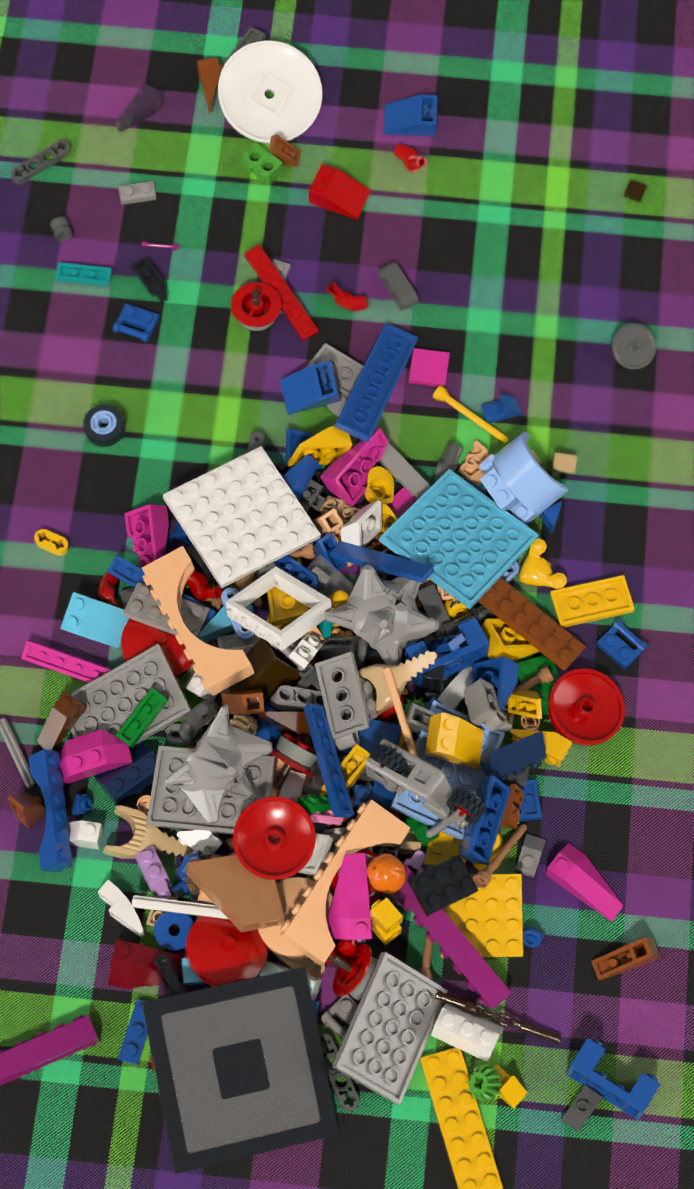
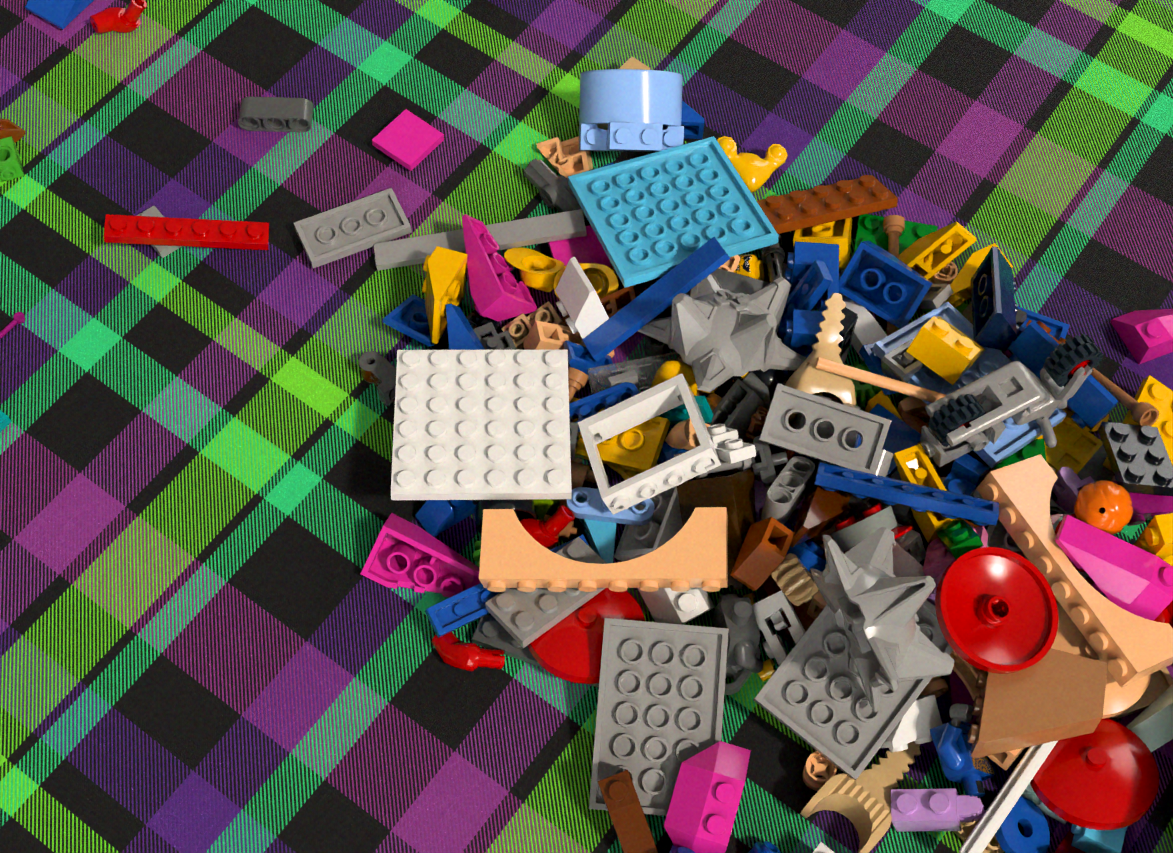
camera: 60 degrees left, 5 degrees down
dark pink plate [21,640,113,683] -> none
yellow beam [34,529,69,556] -> none
medium azure slope [60,592,129,649] -> none
black wheel [83,404,125,447] -> none
dark blue slope [94,743,157,806] -> none
blue plate [113,303,159,343] -> none
green plate [116,688,169,748] -> none
black hinge [131,257,168,303] -> none
red piece [231,282,282,331] -> none
blue slope [280,360,341,415] -> none
red slope [308,164,371,220] -> none
red arm [327,282,368,312] -> none
blue plate [334,322,418,443] -> none
yellow piece [432,385,508,443] -> none
light grey hinge [463,678,507,731] -> none
blue slope [481,394,522,424] -> none
light grey slope [515,834,546,878] -> none
red dish [547,669,625,746] -> none
yellow plate [550,575,635,628] -> none
blue plate [596,619,649,670] -> none

